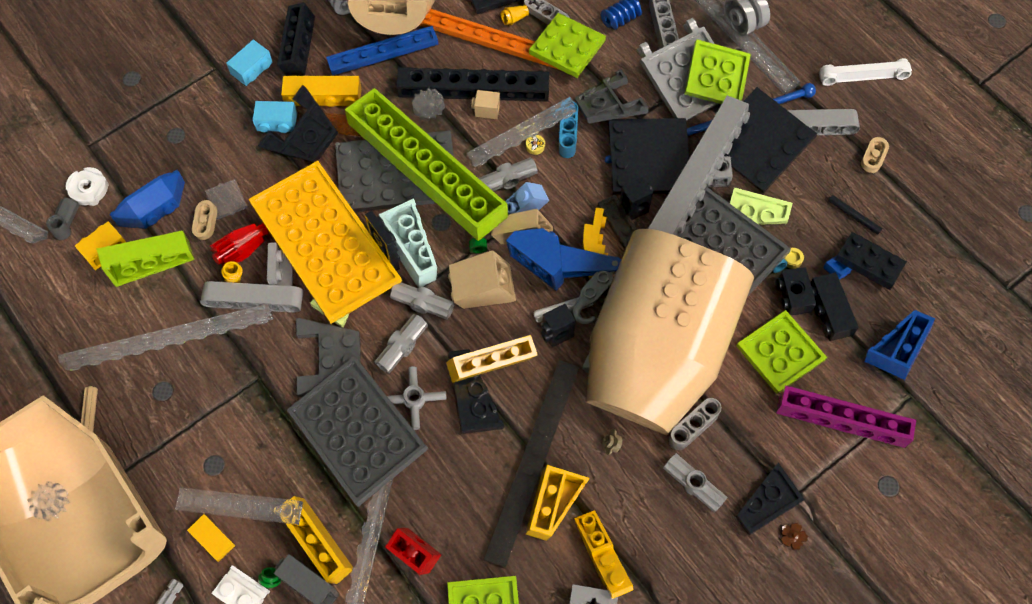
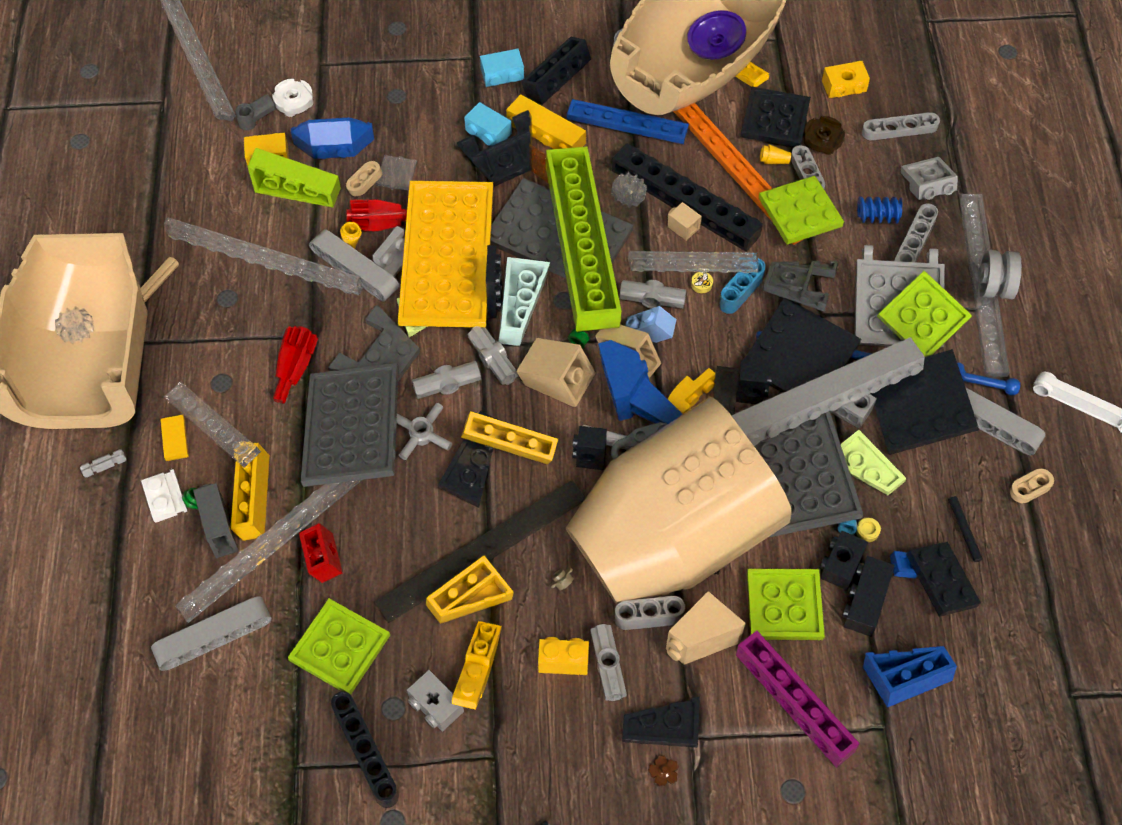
camera: 35 degrees right, 5 degrees down
none -> red piece [273,326,318,404]
none -> yellow brick [538,637,589,675]
none -> tan slope [666,591,745,665]

